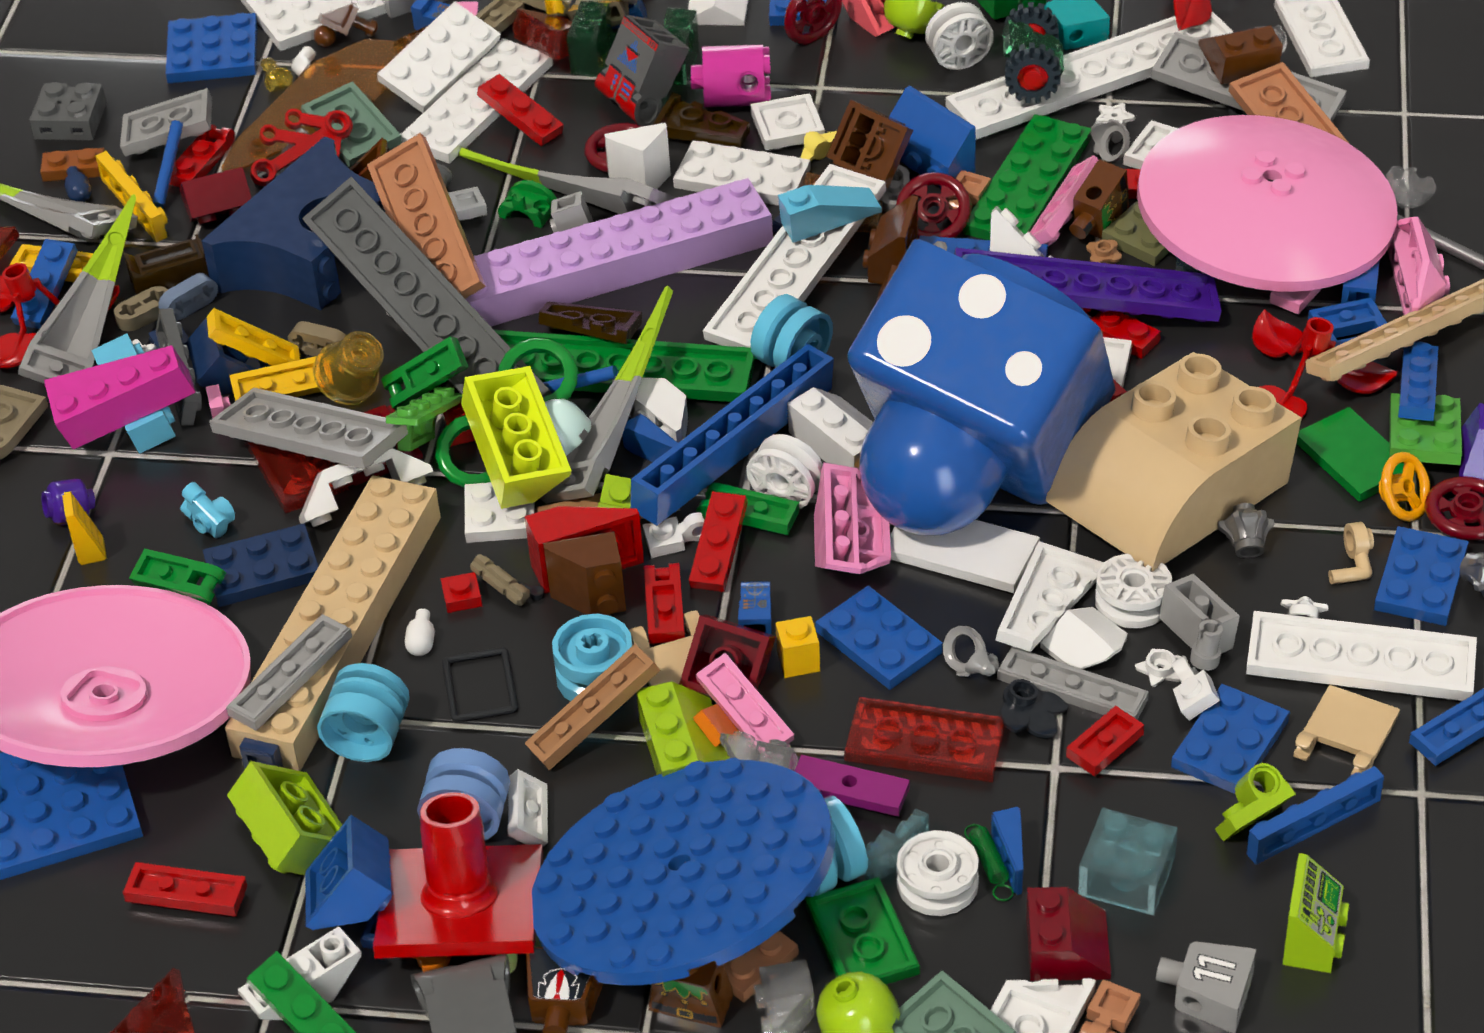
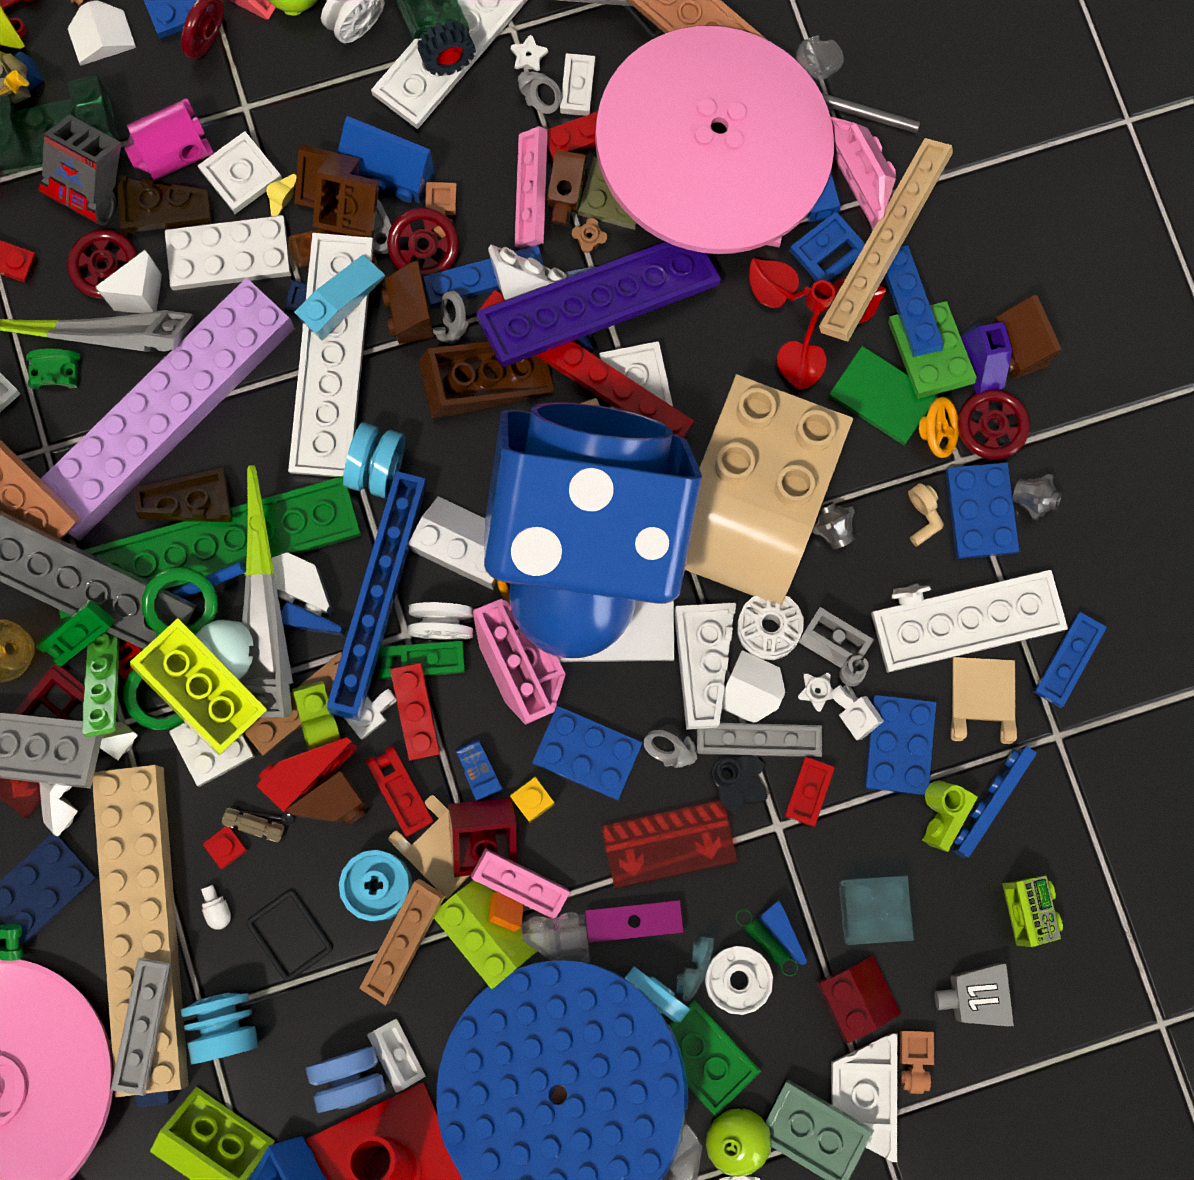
camera: 30 degrees left, 35 degrees up
light grey brick [550,191,594,233] -> none
green plate [963,114,1092,240] -> none
red plate [1082,308,1161,359] -> none

